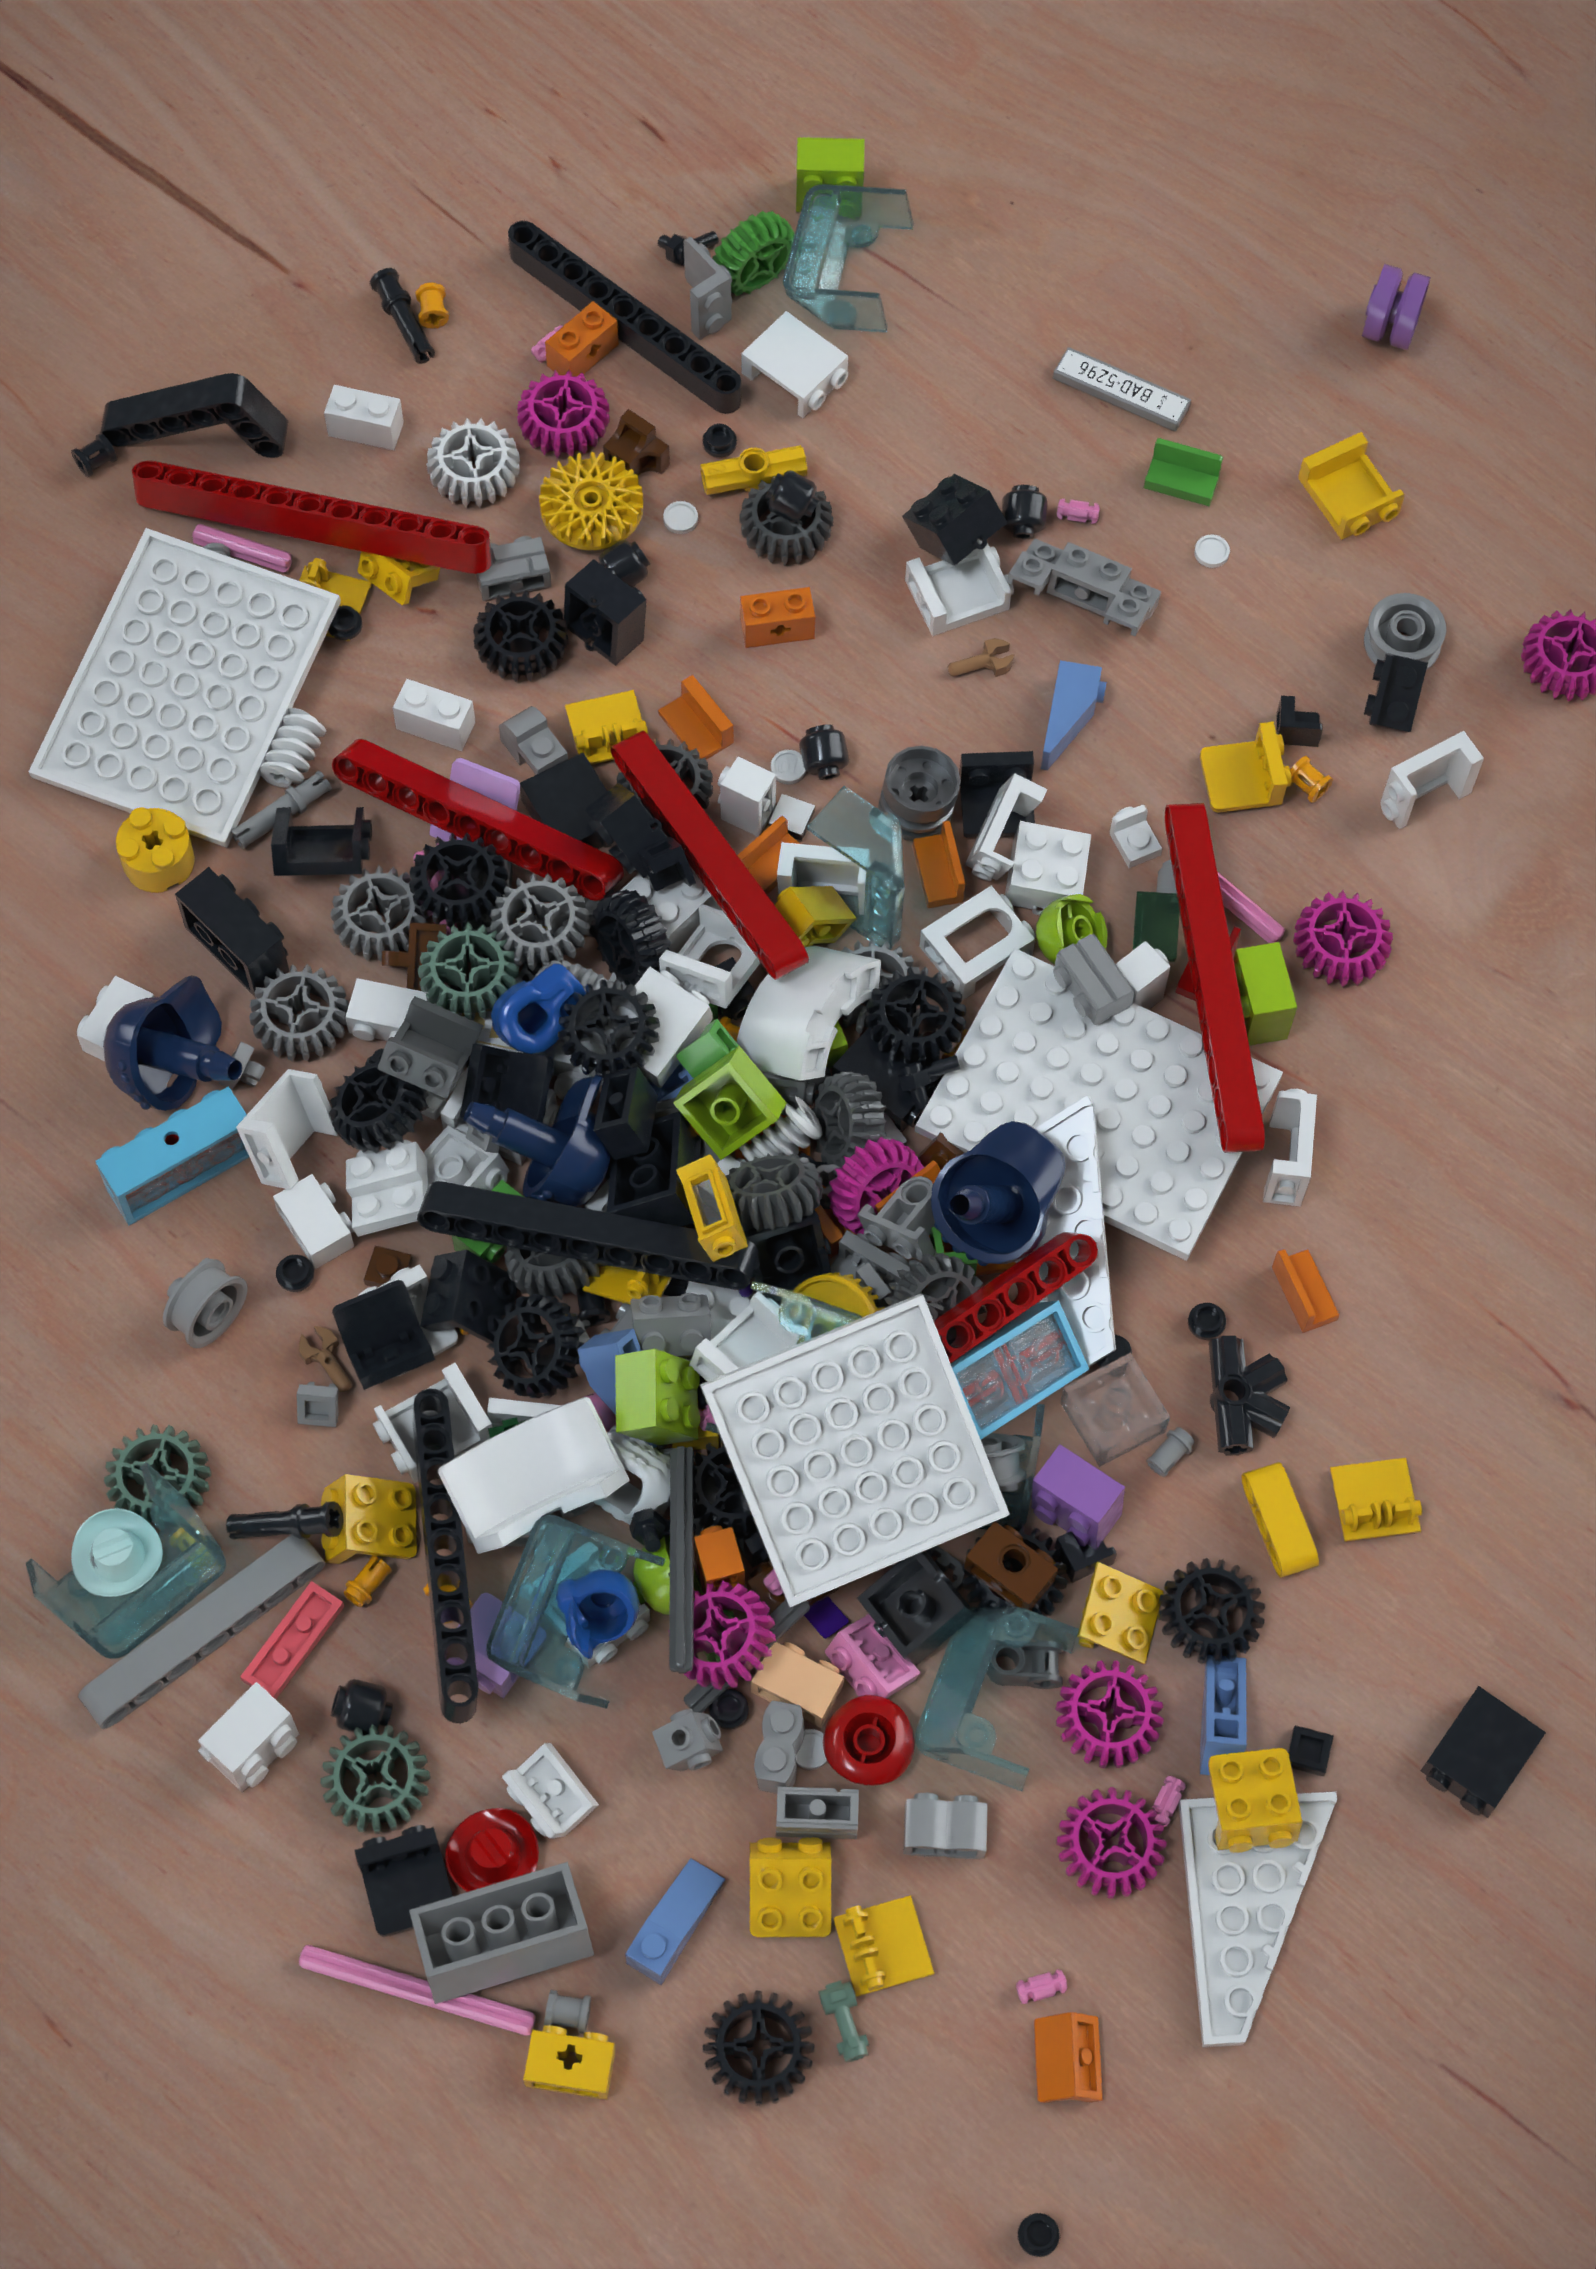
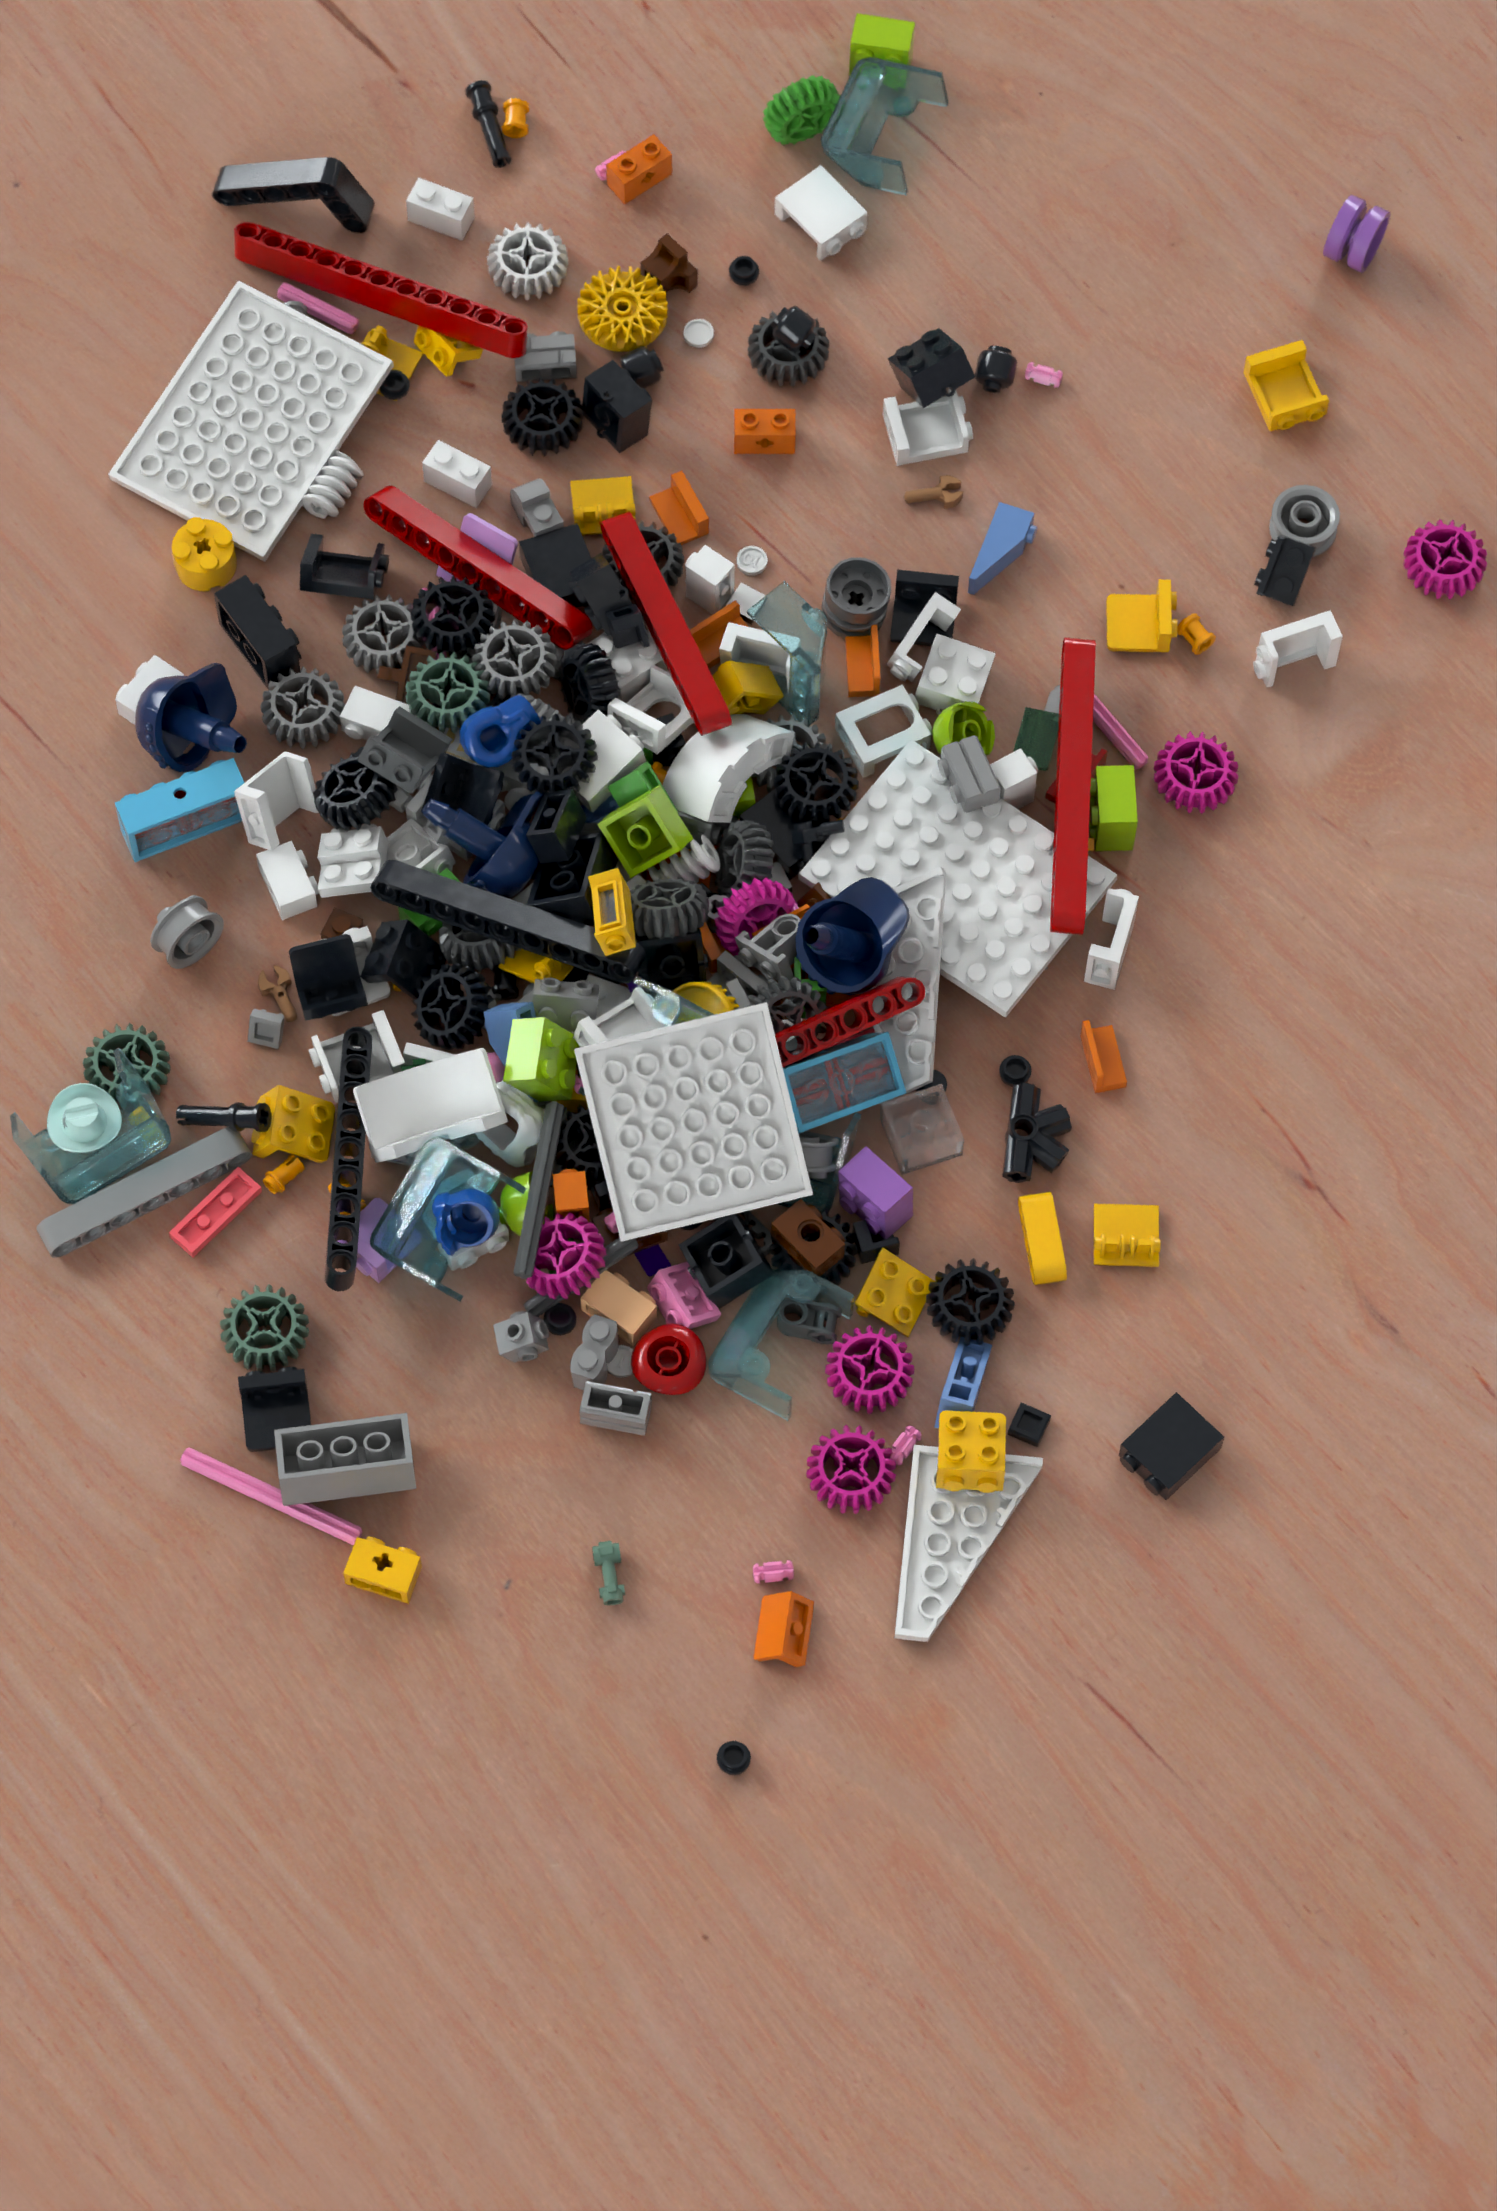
camera: 10 degrees right, 0 degrees up
black bush [71,433,118,477] -> none
white brick [198,1682,299,1792] -> none
light grey tile [219,1042,265,1090] -> none
light grey pin [231,771,332,850] -> none
black plate [276,1255,314,1292] -> none
black head [331,1679,393,1736] -> none
red hat [445,1808,539,1892] -> none
white bracket [502,1743,599,1839] -> none
black beam [508,221,741,414] -> none
dark pink gear [517,370,610,459] -> none
light grey bush [544,1990,592,2033] -> none
medium blue slope [625,1858,725,1985] -> none
black piece [629,1508,696,1553] -> none
black piece [658,231,719,266] -> none
light grey bracket [684,237,733,340] -> none
yellow piece [700,445,808,495] -> none
black gear [703,1991,814,2106] -> none
yellow bracket [750,1837,831,1937] -> none
black head [799,724,849,780] -> none
yellow hinge [833,1895,934,1997] -> none
light grey brick [903,1793,987,1859] -> none
light grey bracket [1007,538,1162,636] -> none
tile [1053,347,1191,432] -> none
white bracket [1109,805,1162,868] -> none
bright green panel [1144,438,1223,507] -> none
light grey pin [1146,1427,1195,1477] -> none
white piece [1194,535,1230,568] -> none
black panel [1276,695,1323,747] -> none

